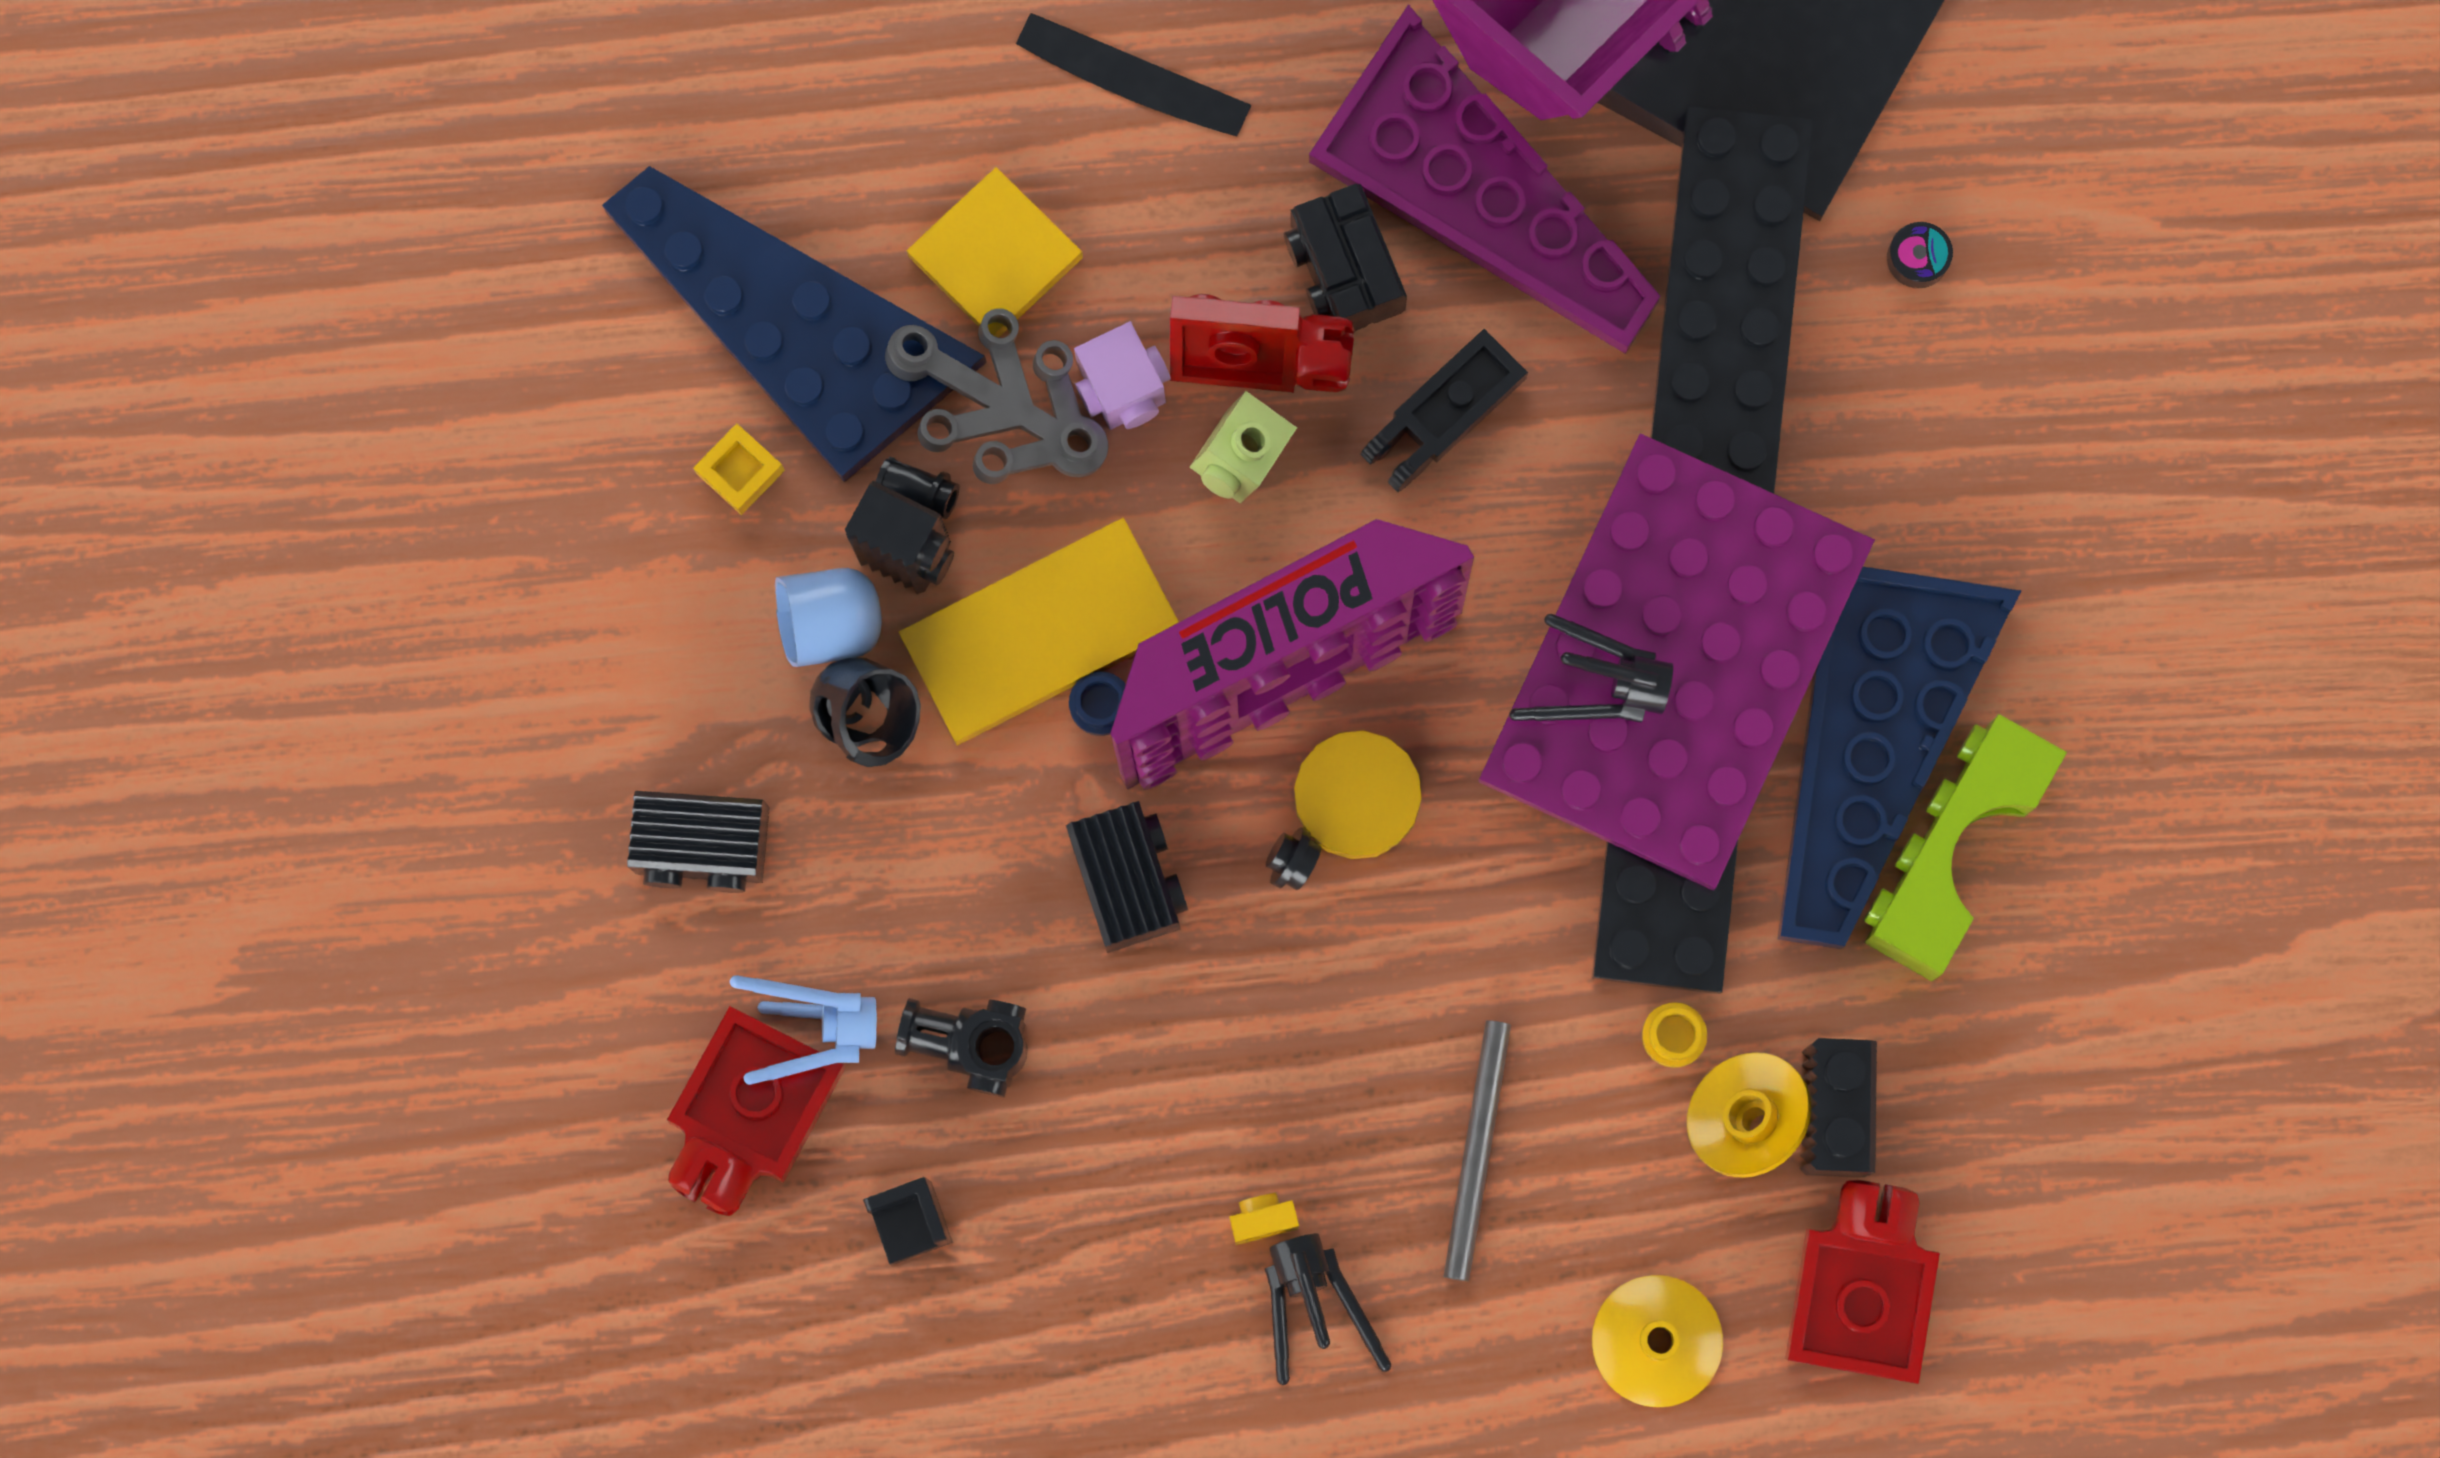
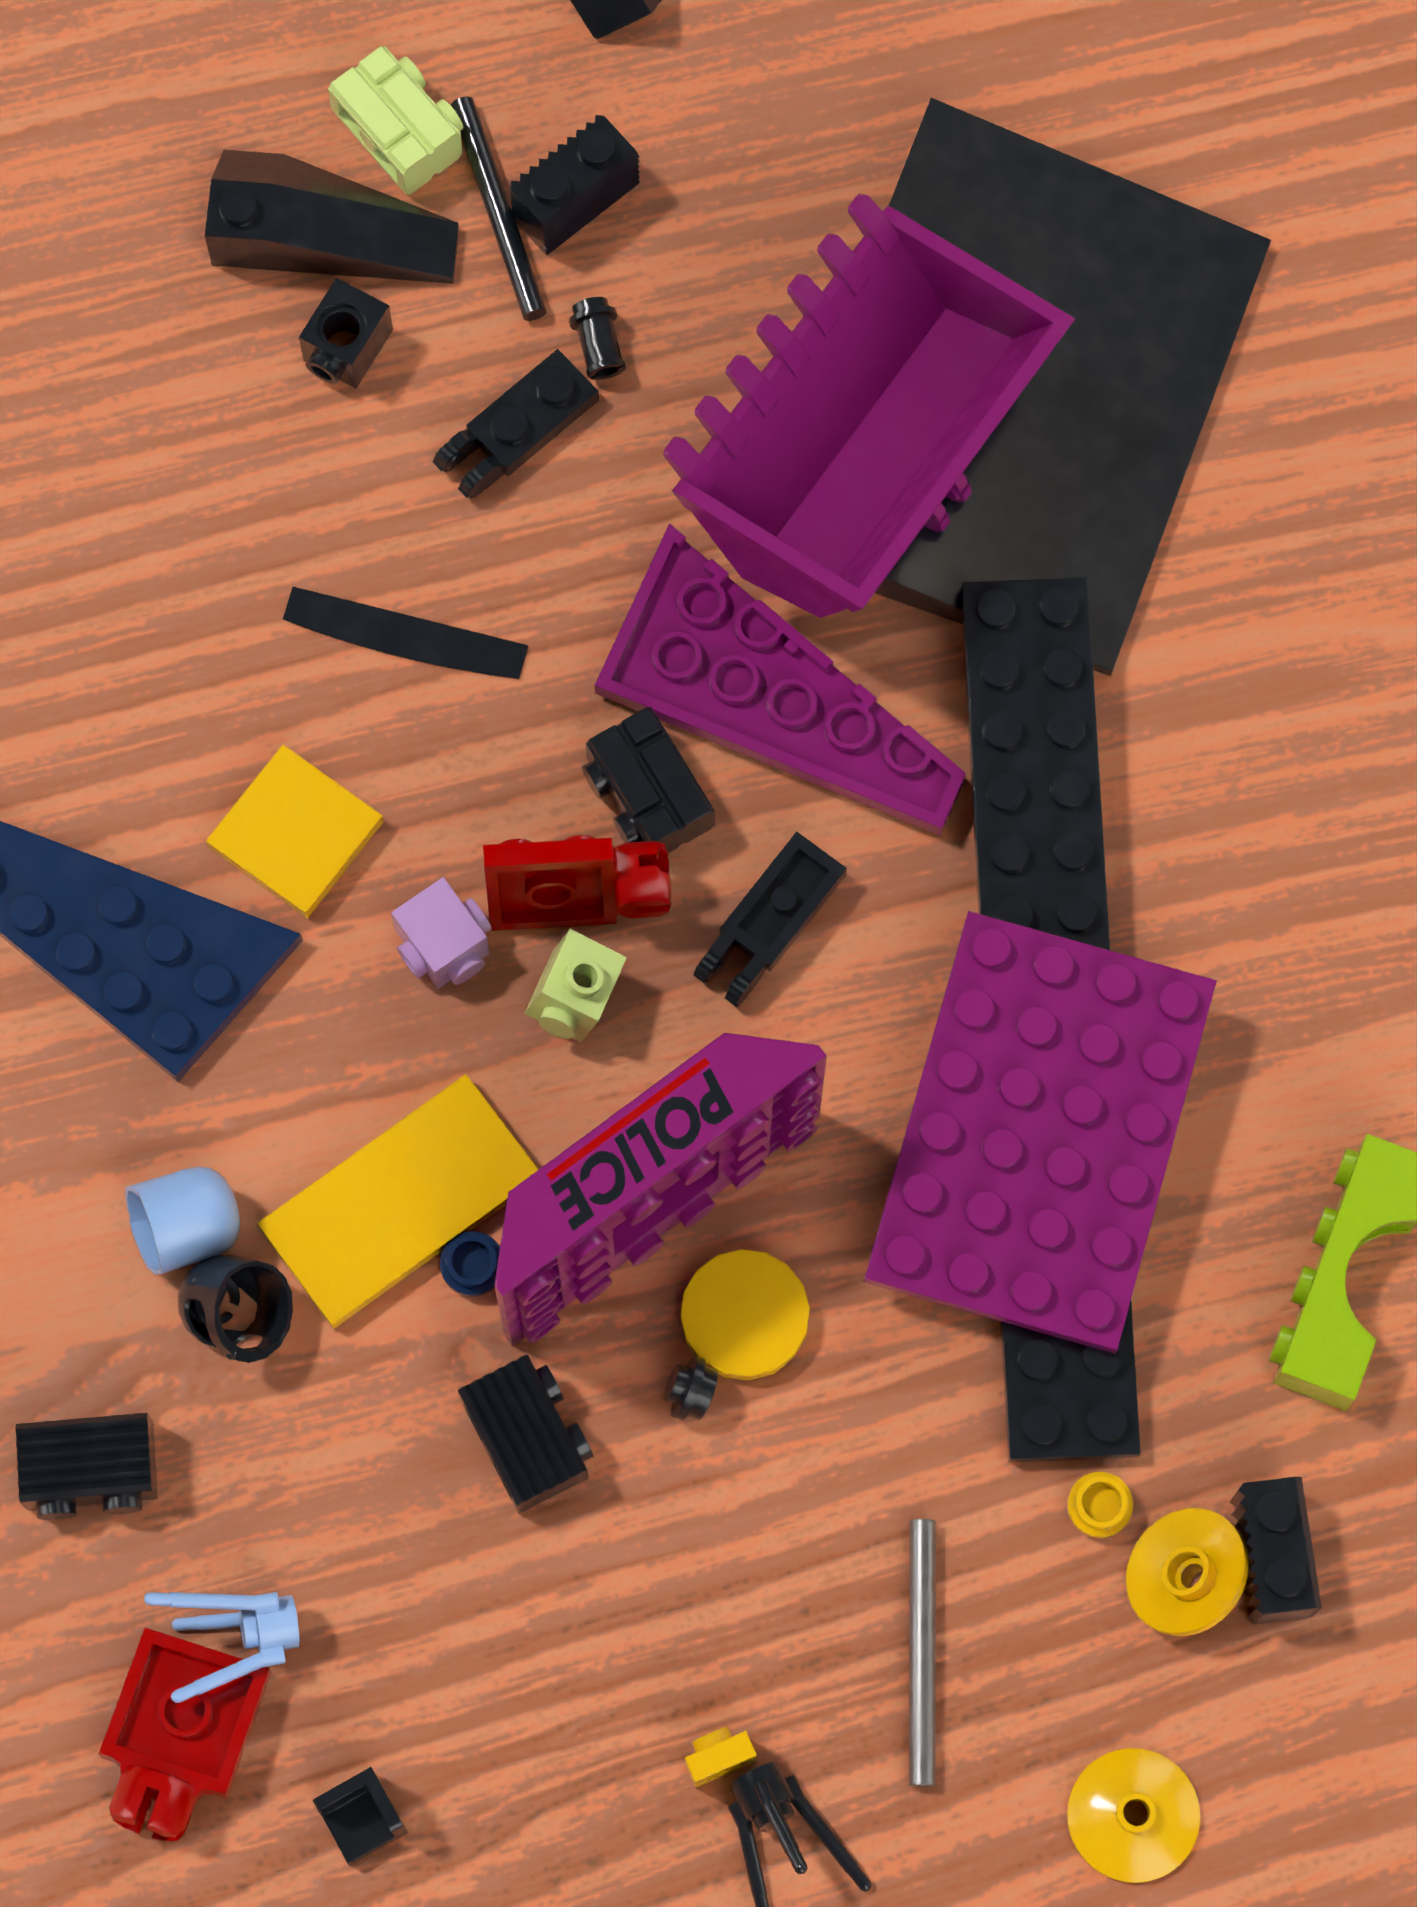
camera: 15 degrees left, 5 degrees down
yellow plate [693,423,785,515] -> none
black brick [845,481,954,594] -> none
black pin [876,456,960,519] -> none
flat silver plant [885,308,1108,484] -> none
black connector [895,998,1028,1097] -> none
black plant [1509,614,1673,723] -> none
dark blue wing [1777,566,2021,949] -> none
red plate [1785,1179,1940,1384] -> none
tile [1887,222,1953,288] -> none

